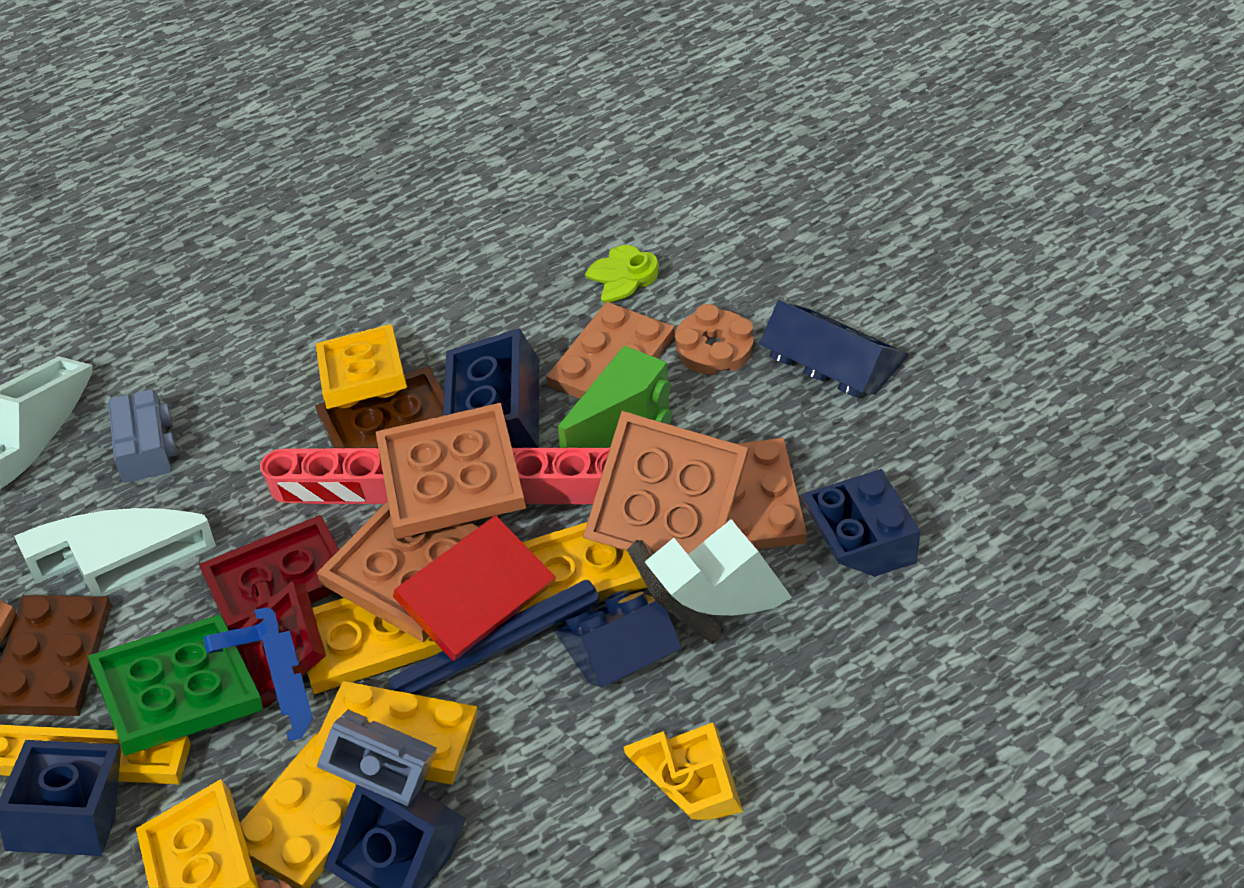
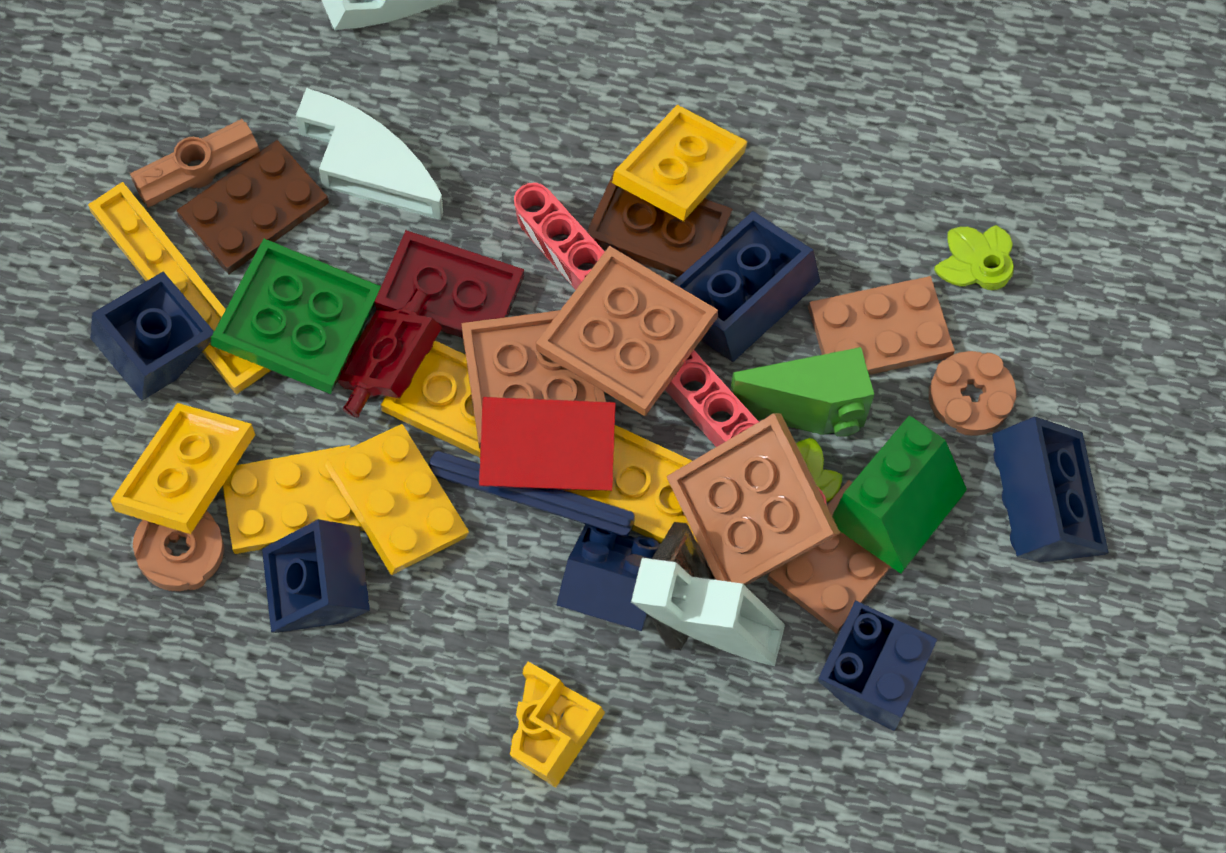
camera: 40 degrees right, 20 degrees up
sand blue brick [108,389,177,483] -> none
blue piece [203,607,313,742] -> none
sand blue brick [317,709,437,806] -> none
none -> green slope [832,415,967,574]

